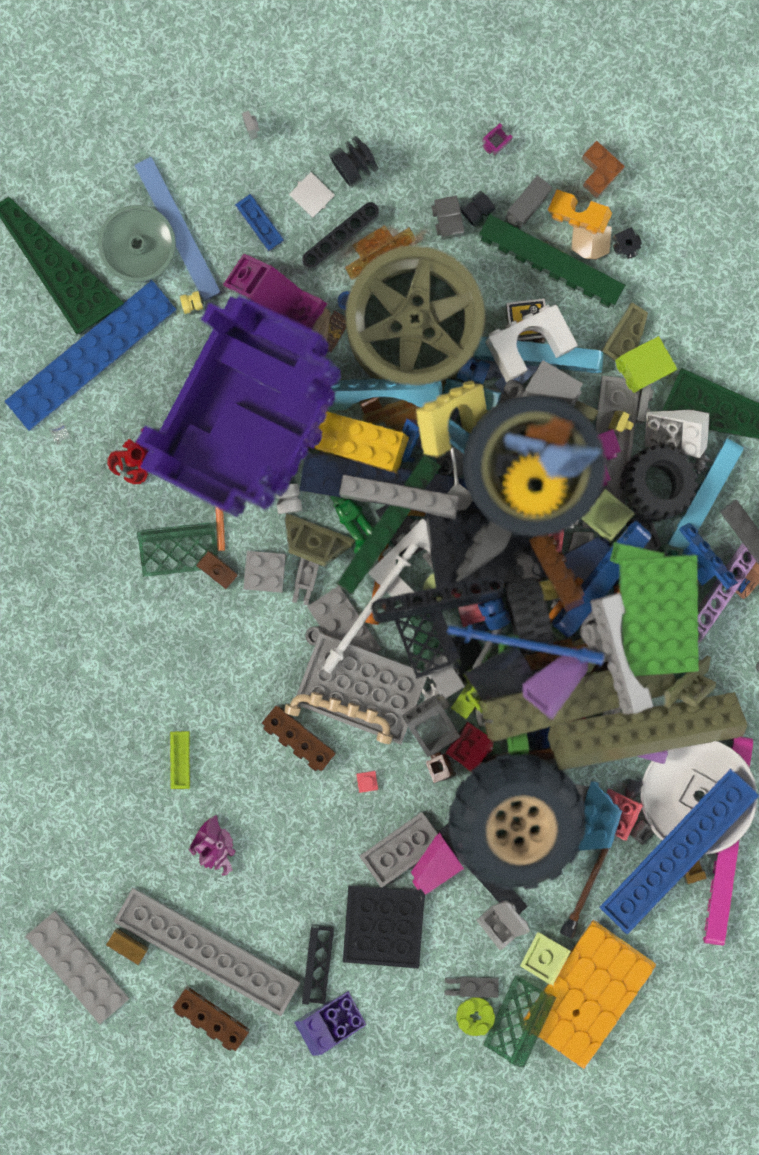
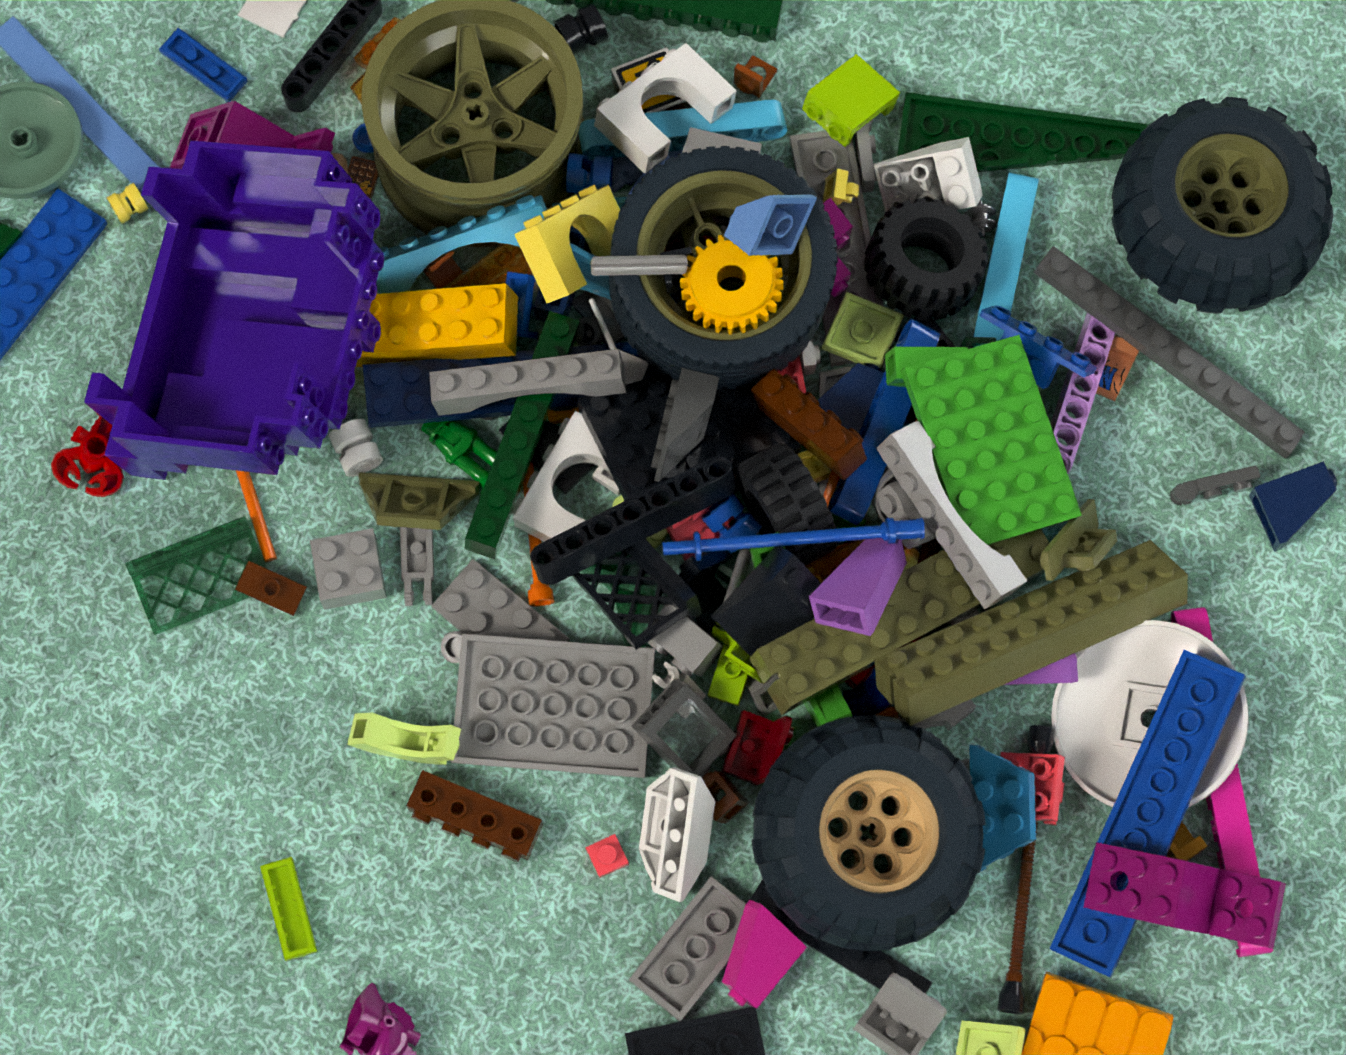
camera: 15 degrees left, 15 degrees down
tan bar [284,692,393,744] -> none
white bar [321,542,418,674] -> none
medium blue plate [505,434,546,456] -> none
dark orange tile [526,417,572,448] -> none
olive wing [601,302,648,361] -> none
dark grey plate [630,820,654,845] -> none
none -> yellowish green arch [347,712,461,765]
none -> black wheel [553,3,608,55]
none -> light grey axle [591,255,688,276]
none -> white wedge [639,767,715,902]
none -> dark orange bracket [734,55,778,98]
none -> magenta bracket [1083,842,1286,949]

